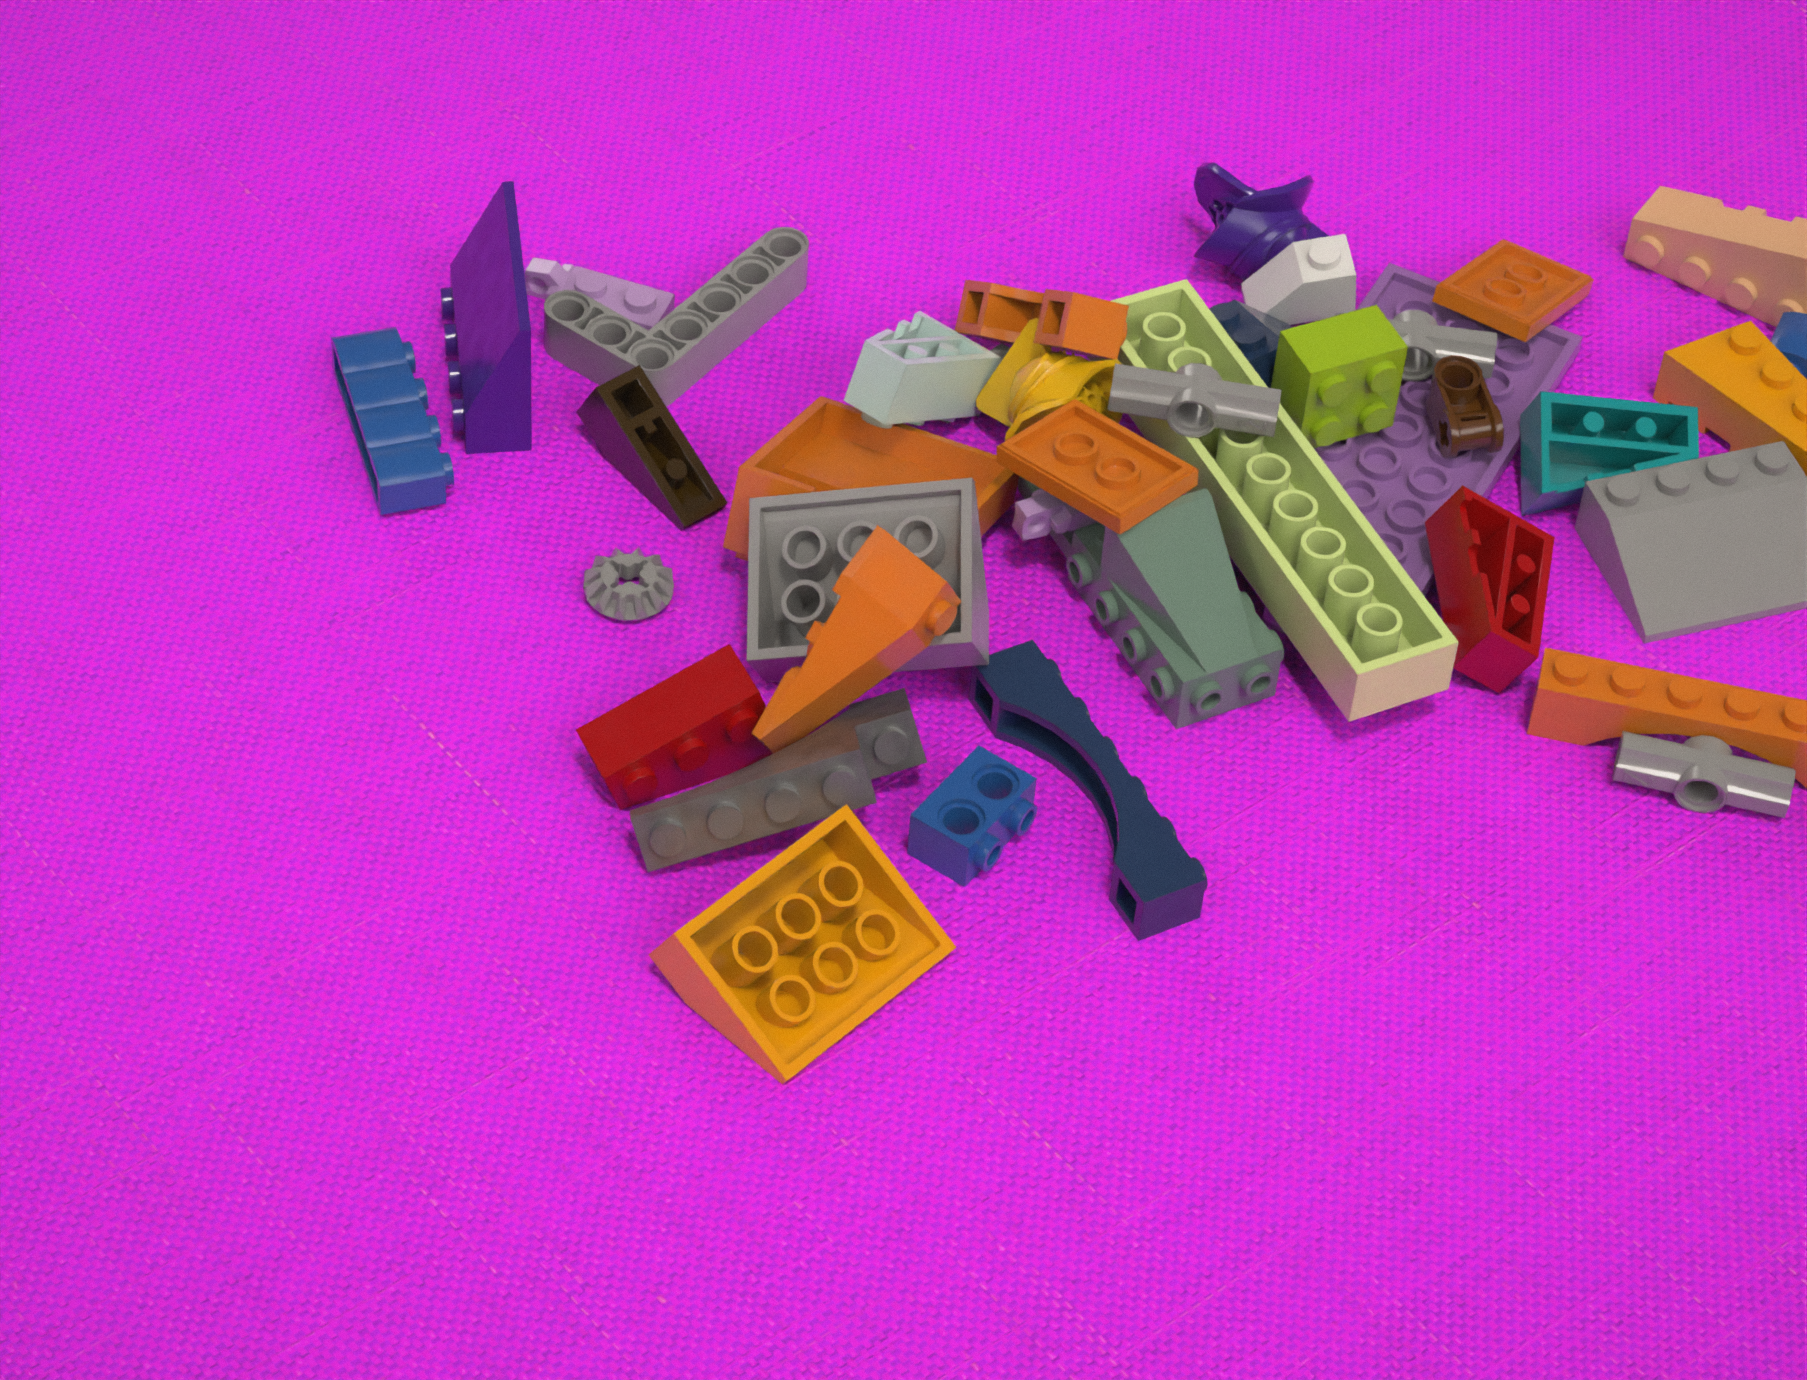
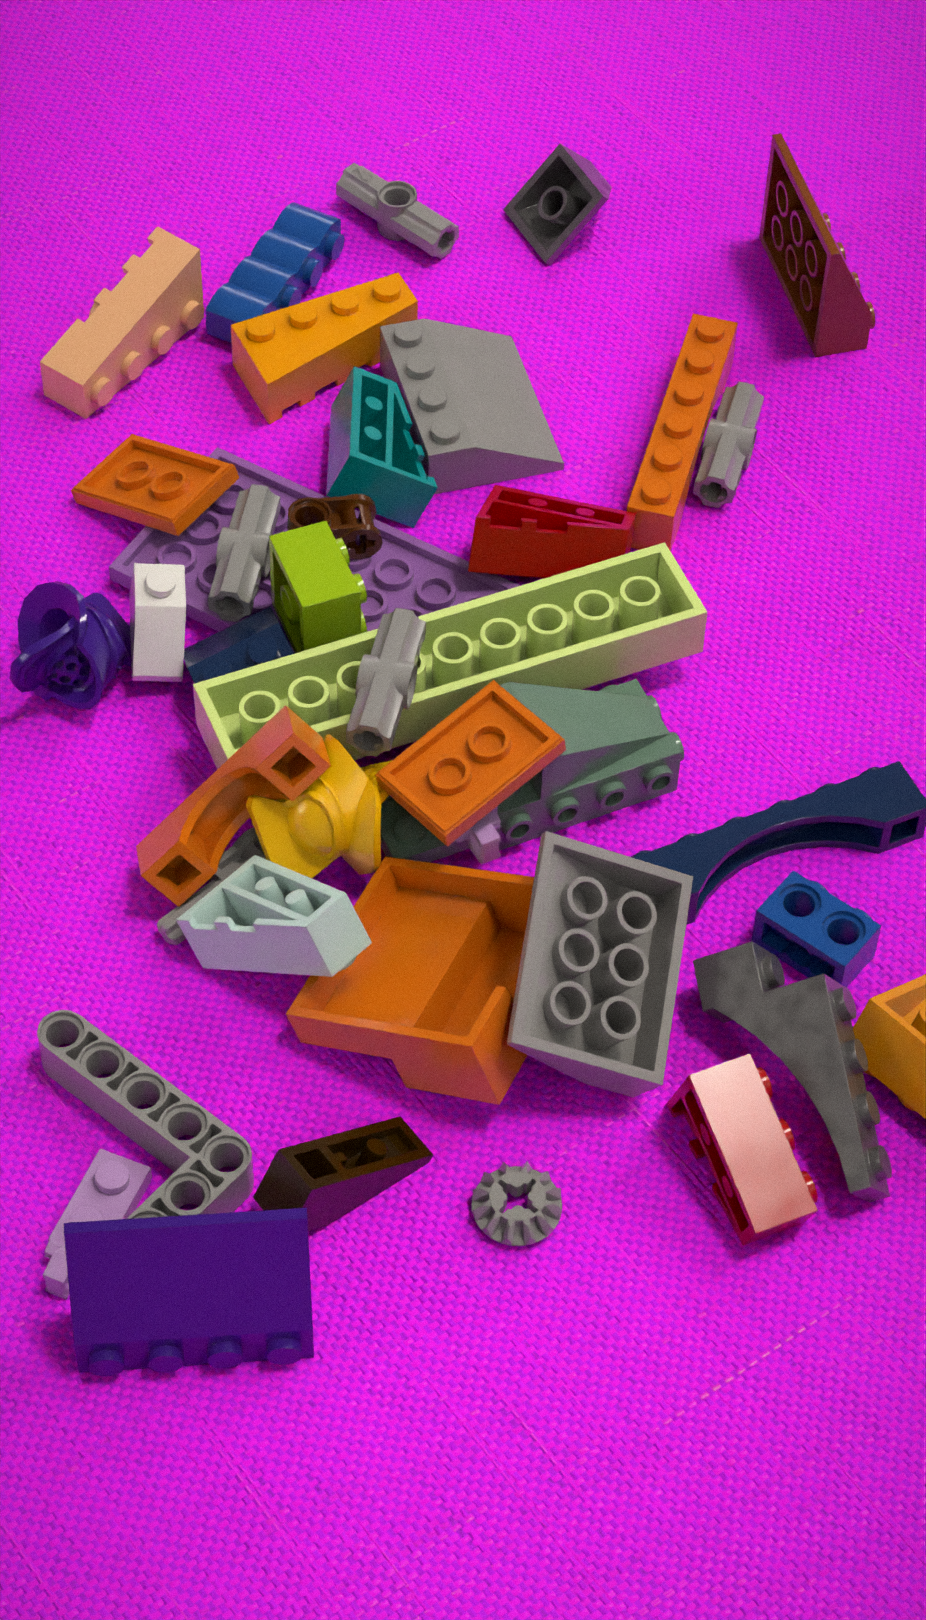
camera: 85 degrees left, 5 degrees up
blue brick [331,327,454,515] -> none
orange wedge [751,525,961,754] -> none

